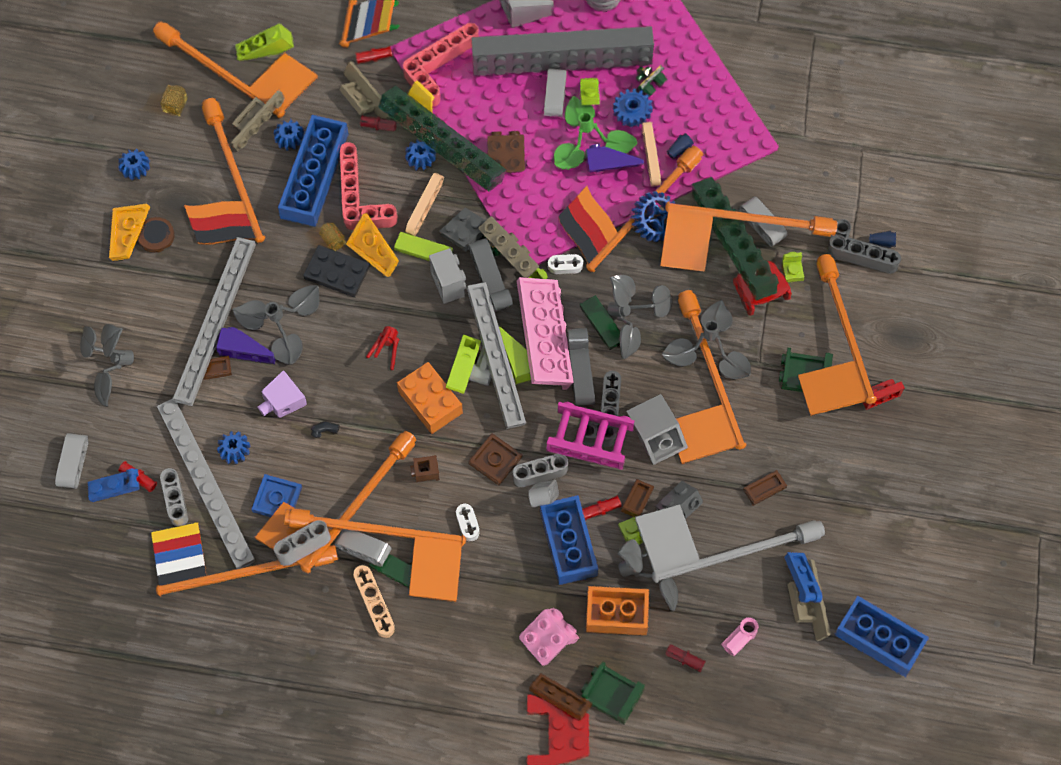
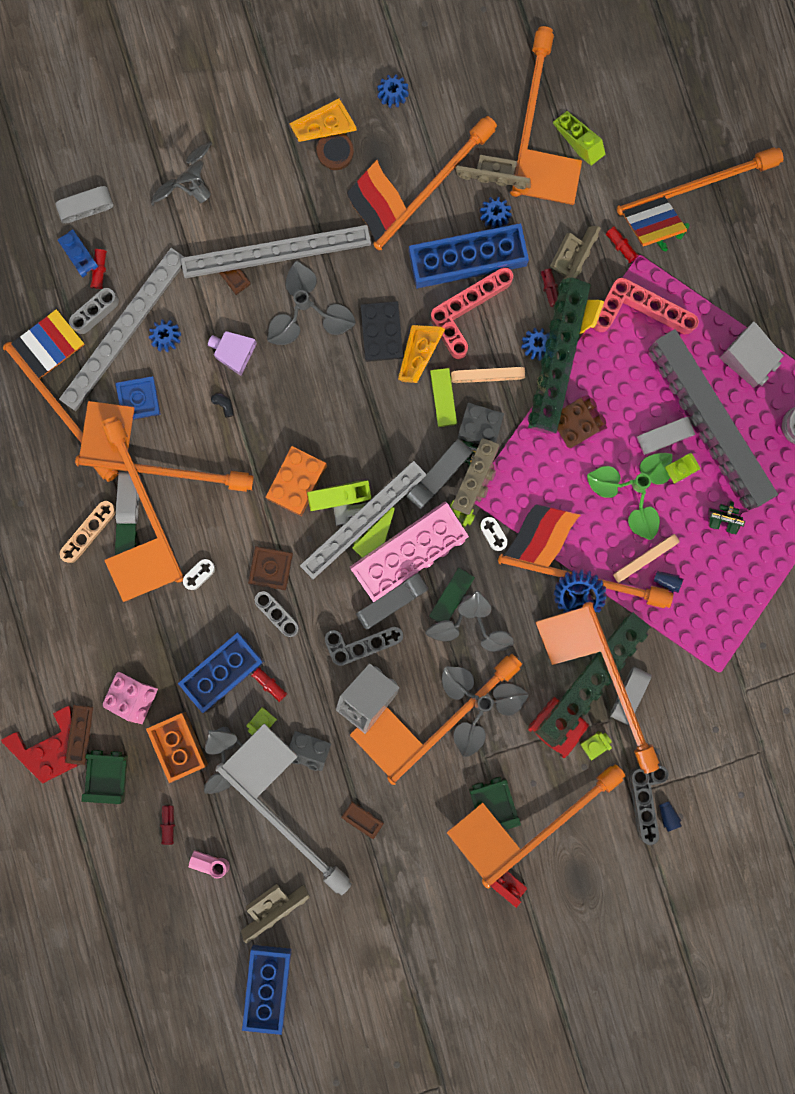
camera: 60 degrees right, 20 degrees up
clear yellow brick [160,84,188,116] -> none
dark purple slope [217,327,275,364] -> none
light grey beam [274,520,331,566] -> none
clear yellow brick [319,223,346,251] -> none
red plant [366,326,400,370] -> none
reddish brown brick [410,455,440,482] -> none
light grey brick [429,248,467,304] -> none
light grey beam [529,480,559,507] -> none
dark pink fence [547,402,635,470] -> none
dark purple slope [585,144,644,173] -> none
blue gear [613,89,653,127] -> none
reddish brown tile [621,479,654,517] -> none
blue plate [784,552,822,603] -> none

